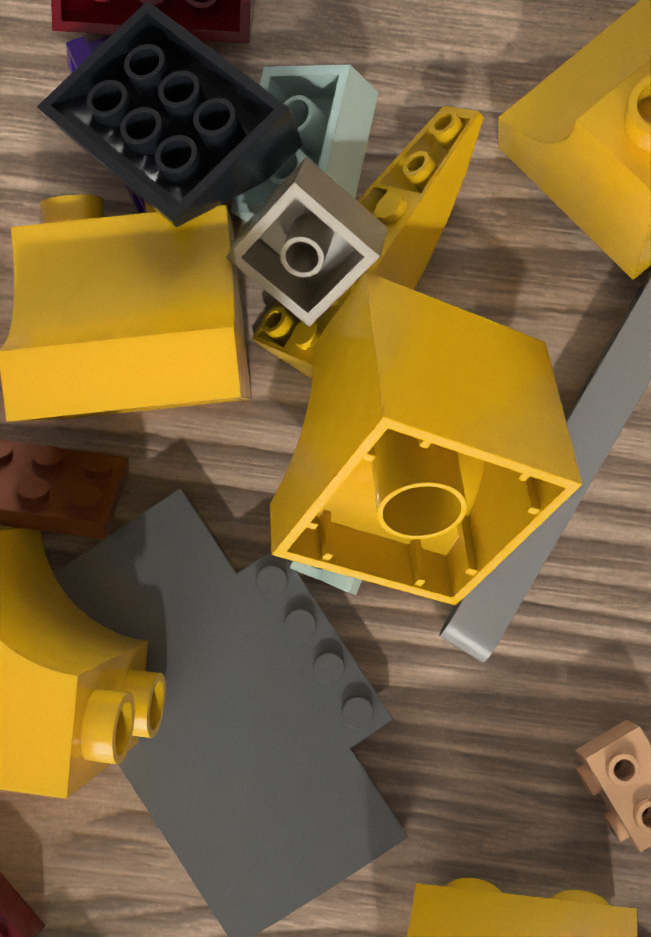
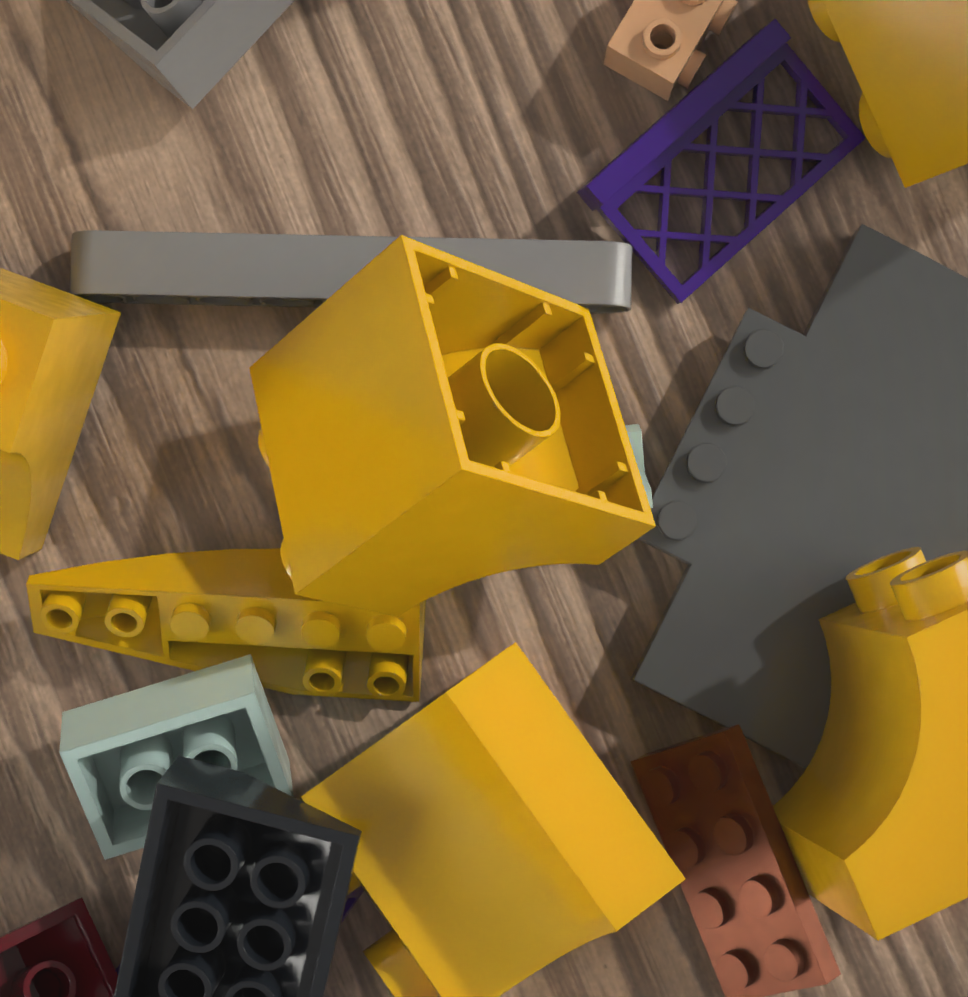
camera: 115 degrees left, 0 degrees up
dark tan brick [226,157,388,327] -> none
none -> dark purple fence [576,19,866,304]

